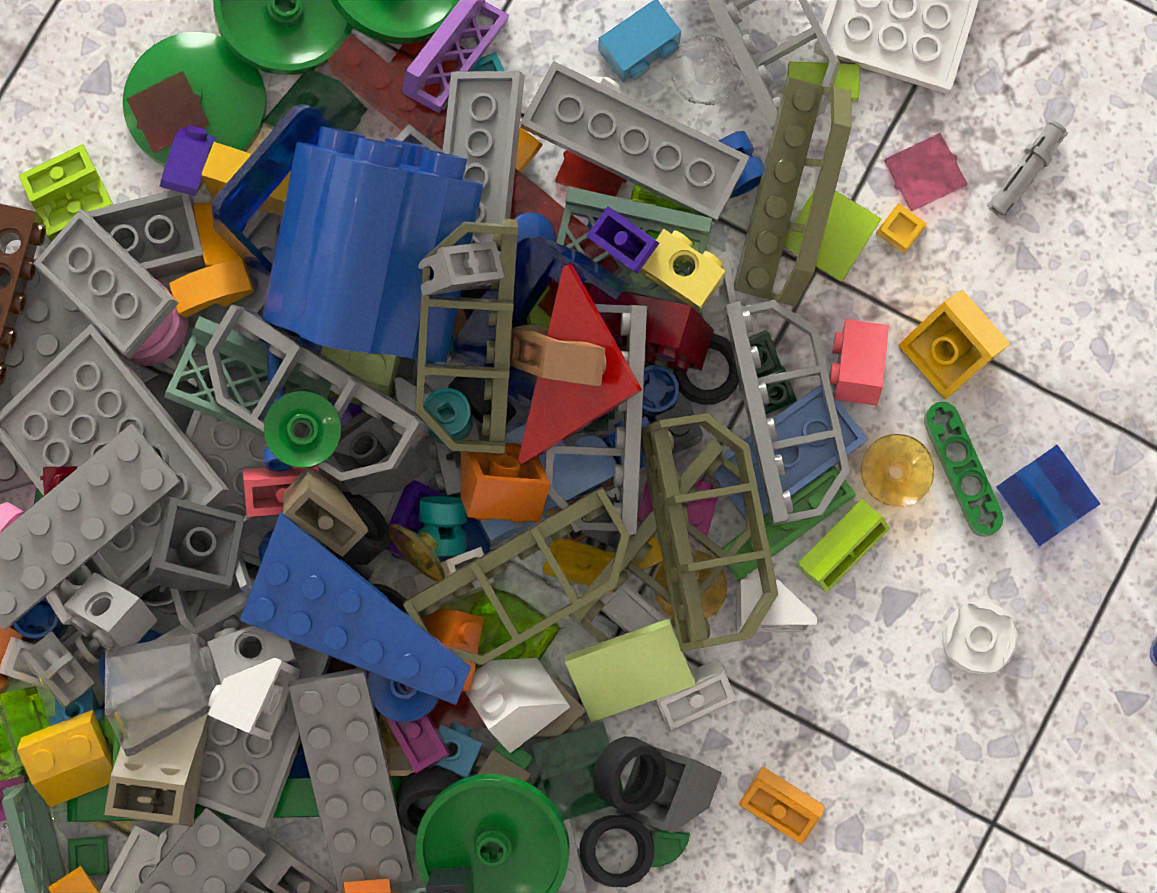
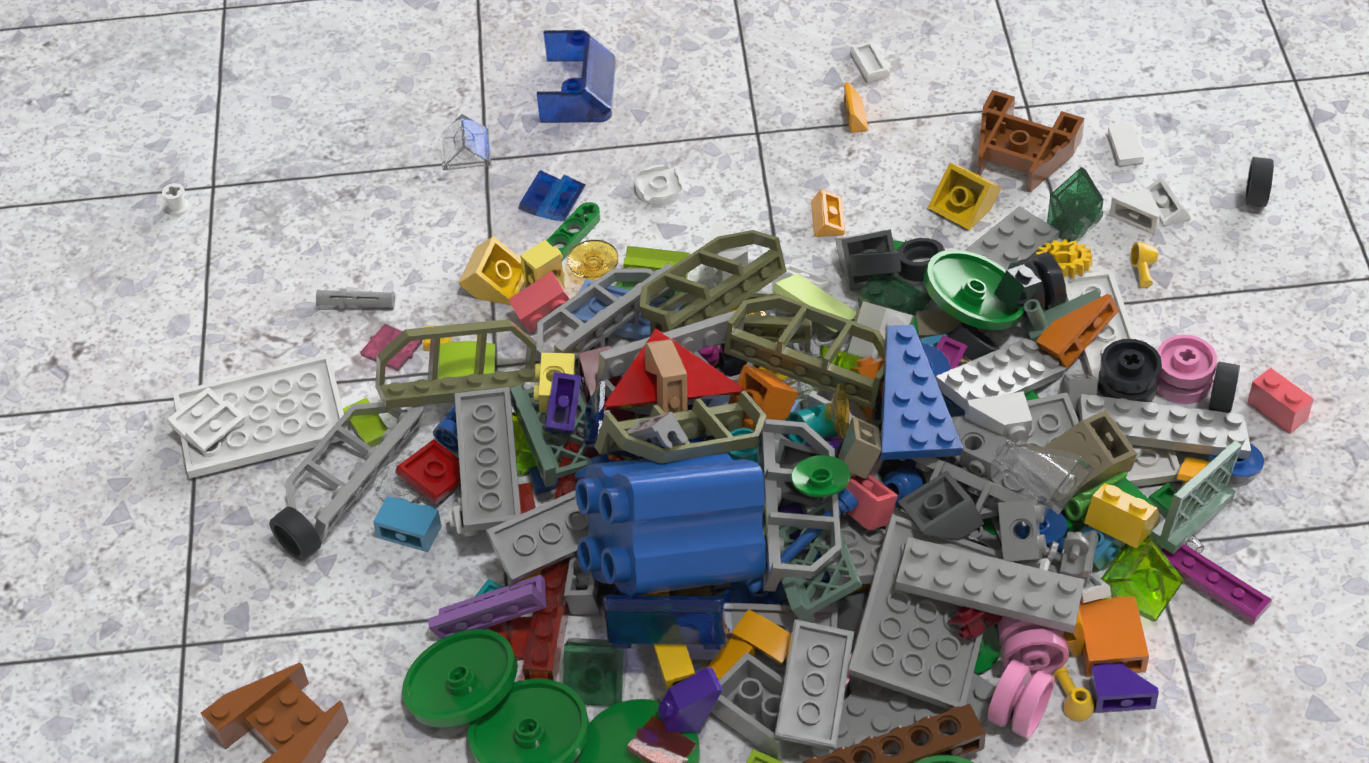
camera: 120 degrees left, 30 degrees down
none -> red tile [395,439,461,505]
none -> light yellow brick [520,240,565,289]

